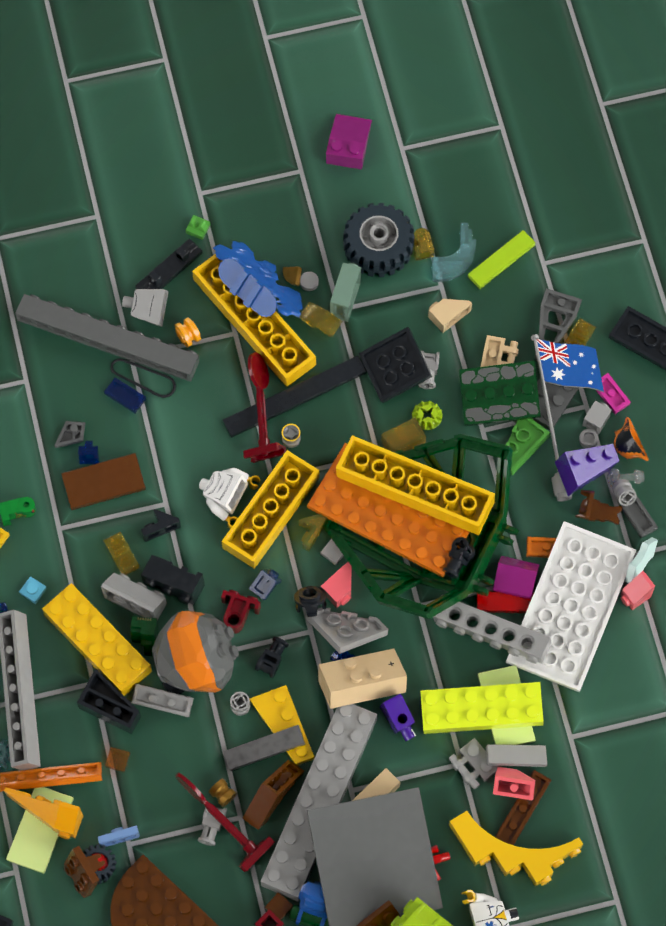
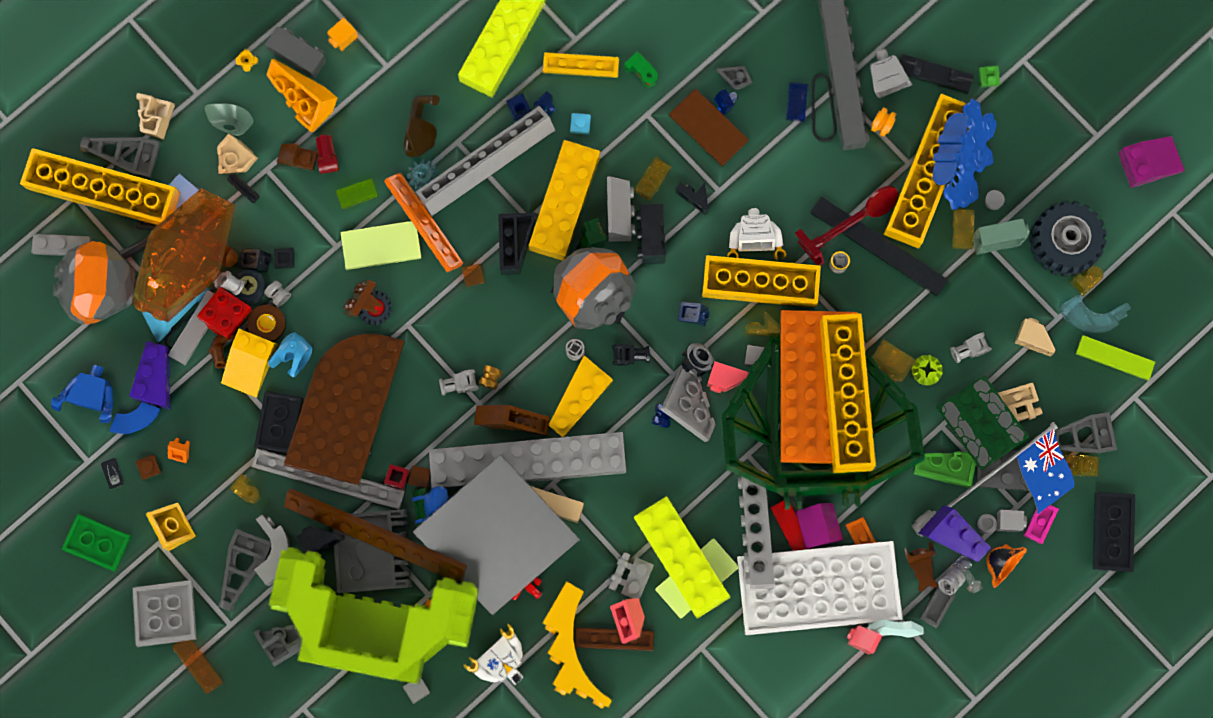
camera: 60 degrees right, 10 degrees up
light orange wedge [4,787,83,840] -> none
medium blue plate [98,825,140,848] -> none
light grey tile [131,684,194,717] -> none
dark red piece [175,772,275,872] -> none
dark red pin [221,590,261,634] -> none
flat silver tile [223,725,305,771] -> none
pearl gold tile [283,266,302,286] -> none
tan brick [318,649,407,709] -> none
black plate [359,327,433,403] -> none
dark purple torso [380,693,416,742] -> none
black connector [442,537,475,579] -> none
light grey tile [486,744,547,767] -> none

